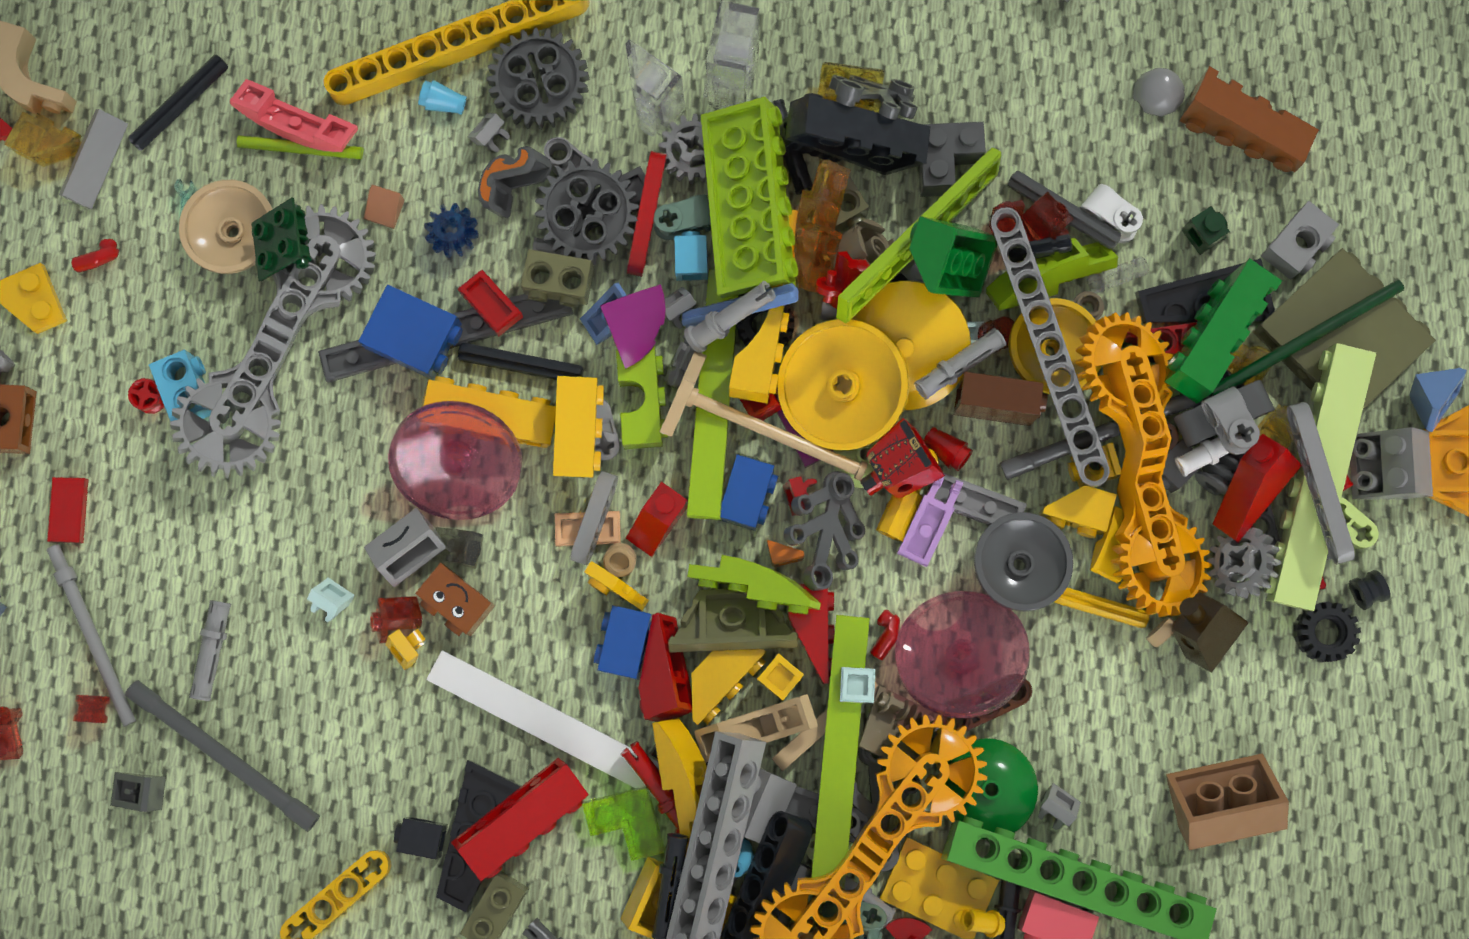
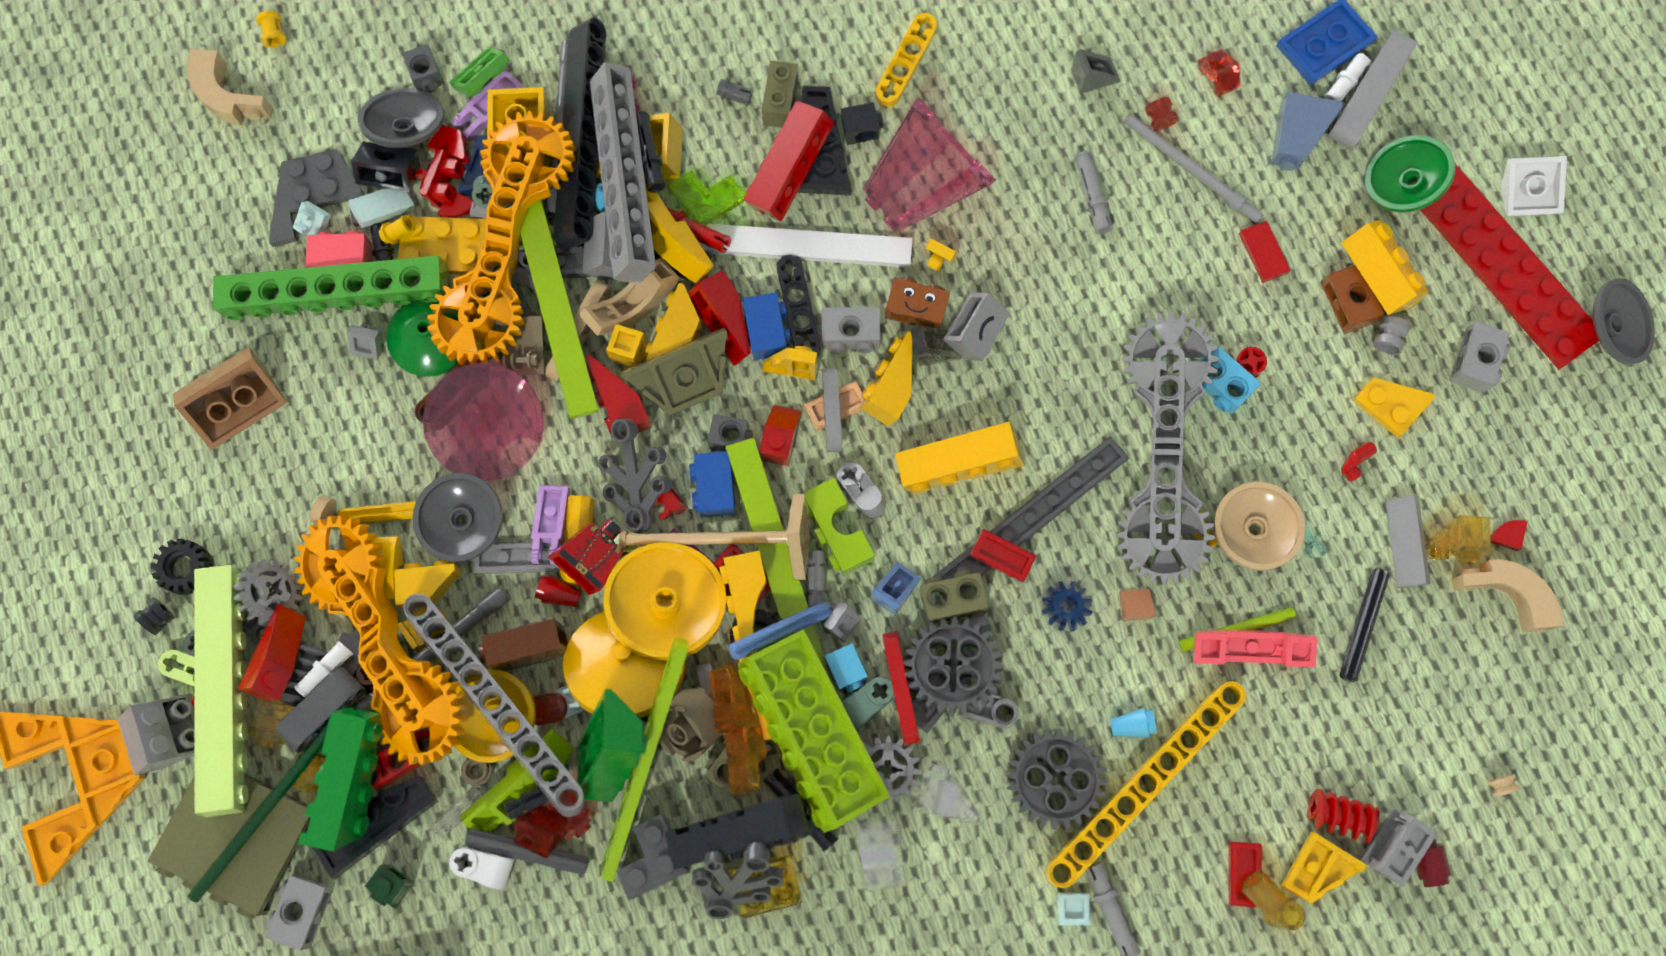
camera: 155 degrees right, 5 degrees down
dark grey piece [125,680,320,832] -> none
dark green hinge [251,197,311,282] -> none
light aqua tile [307,578,355,622] -> none
blue brick [358,284,463,380] -> none
clear red bracket [370,596,423,644] -> none
clear pink dish [388,401,522,520] -> none
black axle [458,343,584,380] -> none
light grey tile [467,113,510,152] -> none
dark grey animal [478,146,552,218] -> none
yellow slope [553,376,604,478] -> none
magenta brick [600,284,666,369] -> none
tan tile [603,543,637,577] -> none
light grey pin [684,281,776,353] -> none
lime slope [687,555,821,615] -> none
orange slope [767,540,804,567] -> none
red hips [815,251,870,309] -> none
light aqua tile [840,667,875,703] -> none
red arm [870,610,900,661] -> none
light grey pin [914,328,1006,400] -> none
dark brown torso [1172,592,1248,673] -> none
light grey piece [1201,387,1260,455] -> none
light grey beam [1287,402,1355,565] -> none
medium blue slope [1409,368,1467,432] -> none
none -> dark grey brick [707,414,753,451]
none -> black beam [777,255,821,358]
none -> light grey brick [822,307,880,353]
none -> yellow slope [860,331,912,427]
none -> clear pink cone [863,97,996,232]

